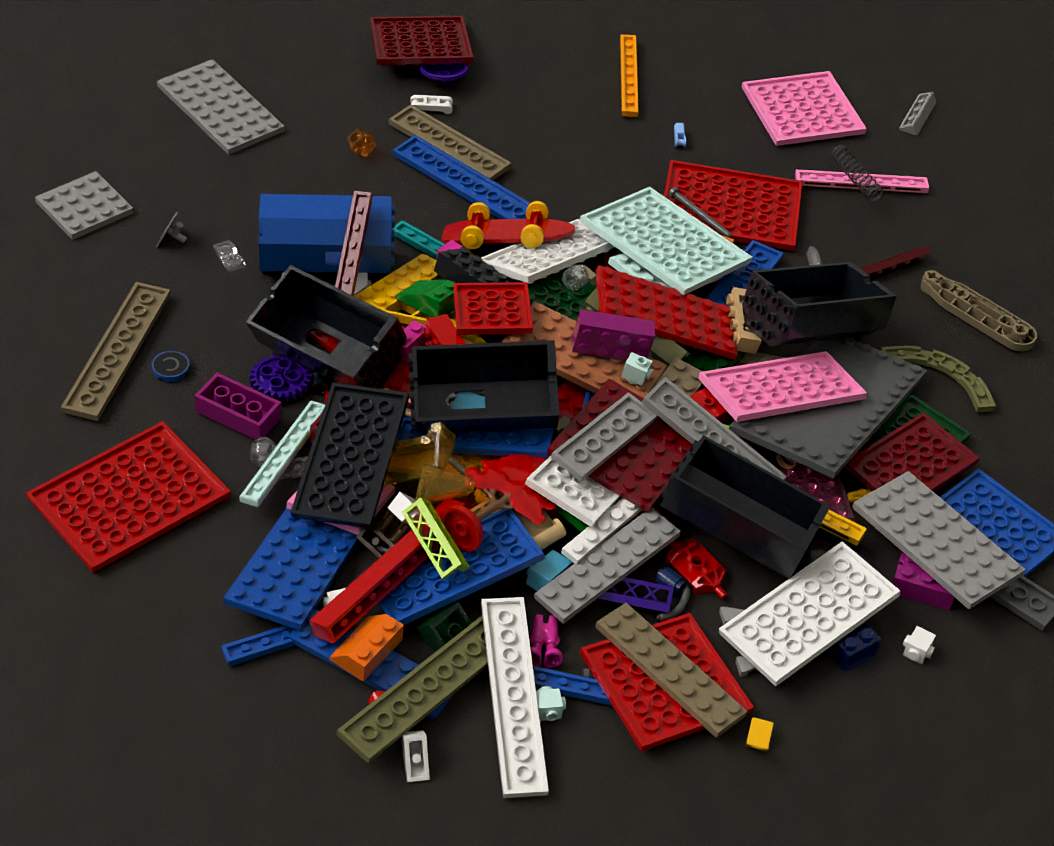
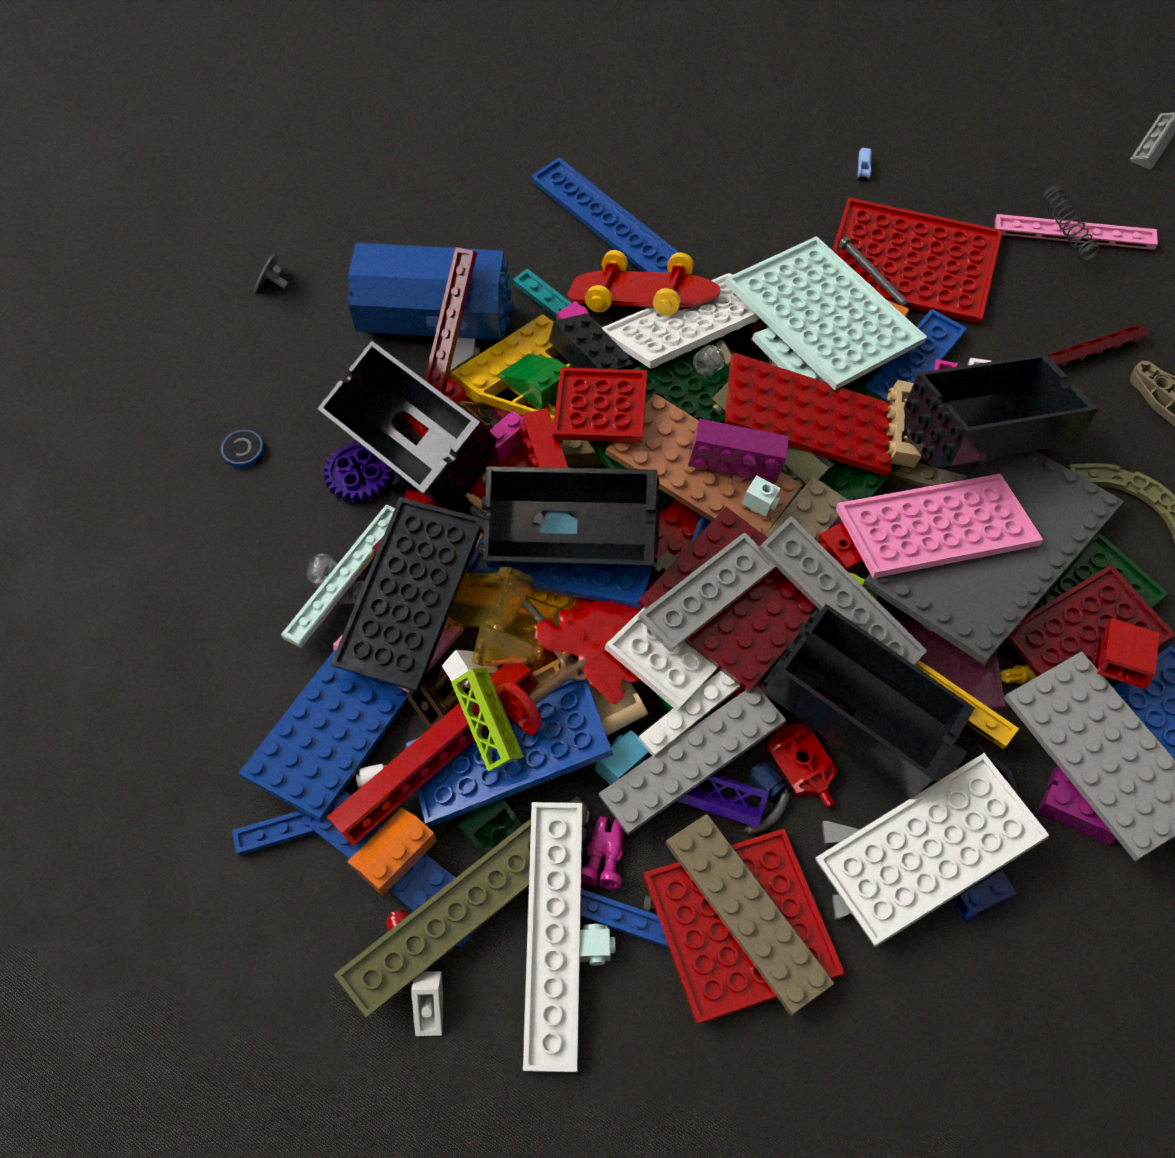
camera: 15 degrees right, 15 degrees up
red plate [26,421,231,573] -> none
light grey plate [35,171,134,240] -> none
dark tan plate [61,282,171,421] -> none
light grey plate [157,59,285,155] -> none
magenta brick [194,372,282,441] -> none
clear slope [213,240,245,272] -> none
clear orange brick [347,127,376,157] -> none
dark red plate [370,16,473,66] -> none
dark tan plate [389,105,511,180] -> none
white plate [410,95,453,114] -> none
dark purple dish [420,63,468,84] -> none
light orange plate [620,34,638,117] -> none
bright pink plate [742,71,867,146] -> none
yellow bracket [746,717,774,752] -> none
clear cylinder [806,246,822,266] -> none
white brick [903,626,936,664] -> none
none -> red brick [1097,618,1160,689]

